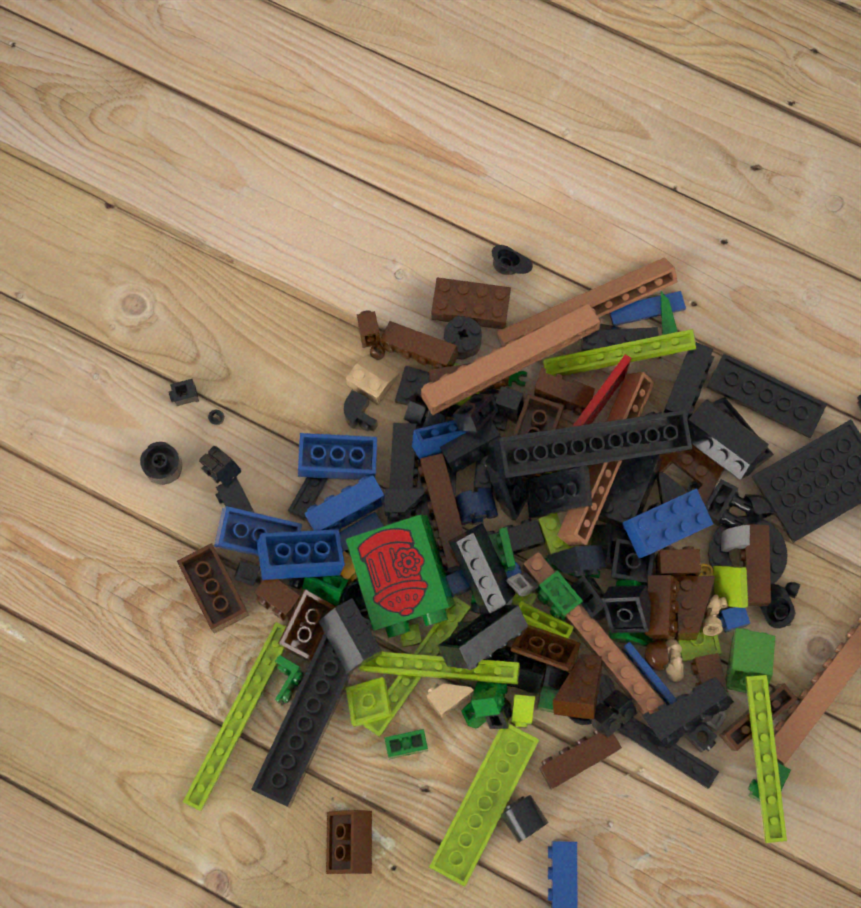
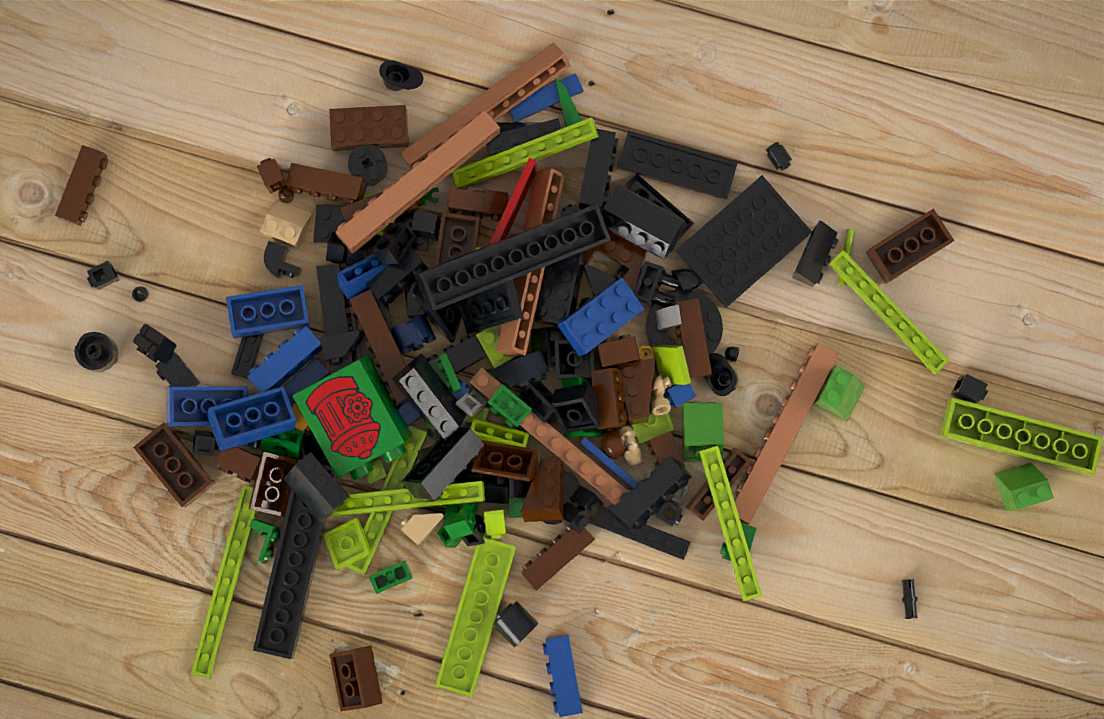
camera: 15 degrees left, 10 degrees up
none -> reddish brown brick [55,145,108,226]

